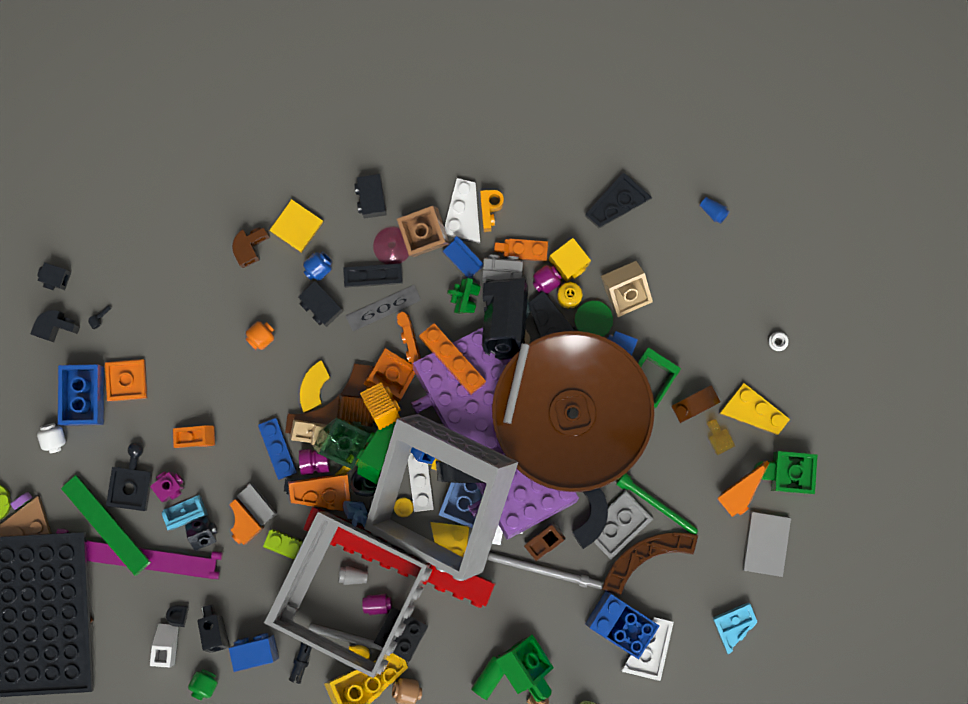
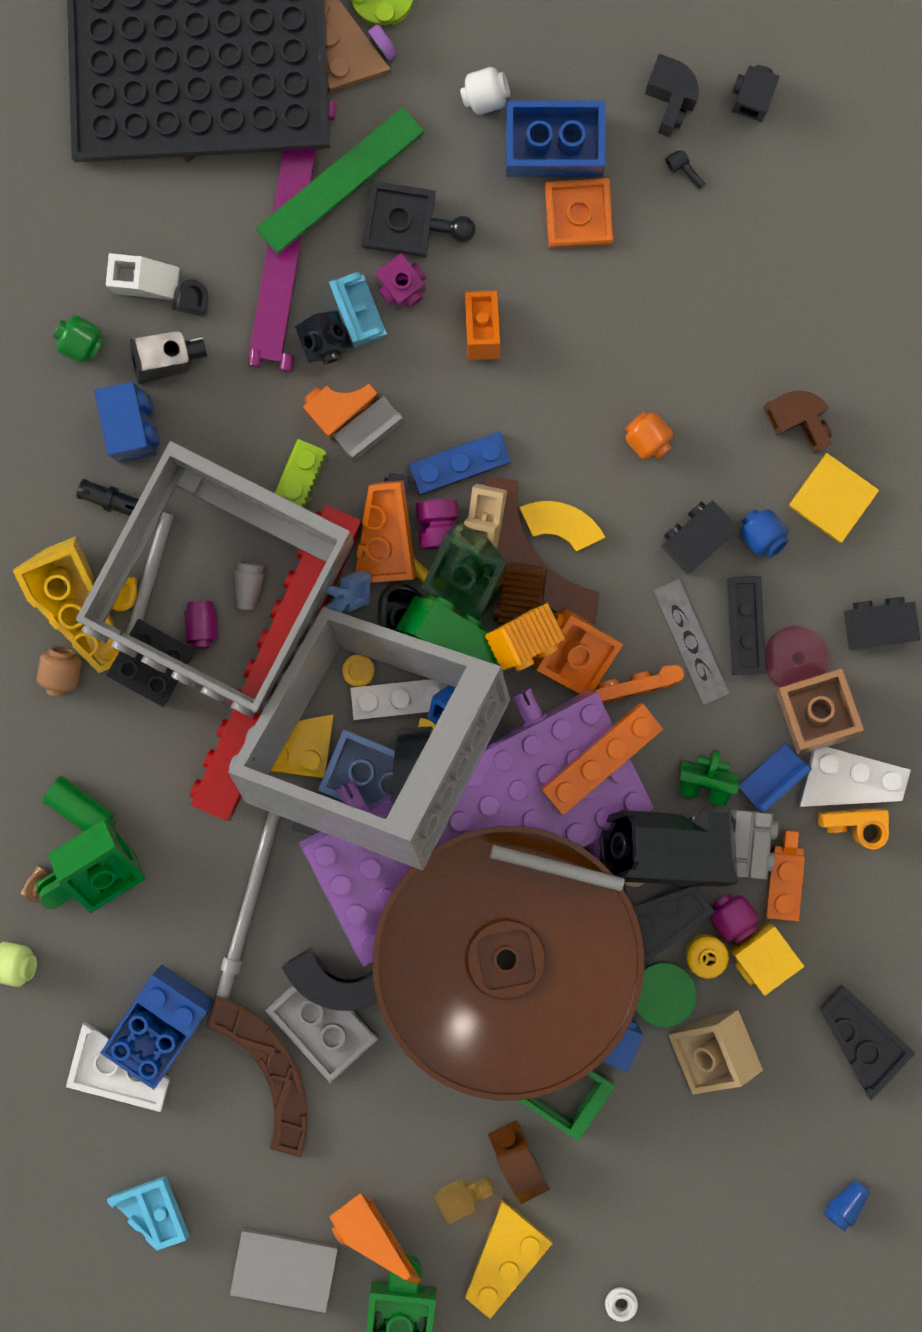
camera: 90 degrees right, 5 degrees up
reddish brown brick [524,522,566,561] -> none
green piece [616,473,698,535] -> none

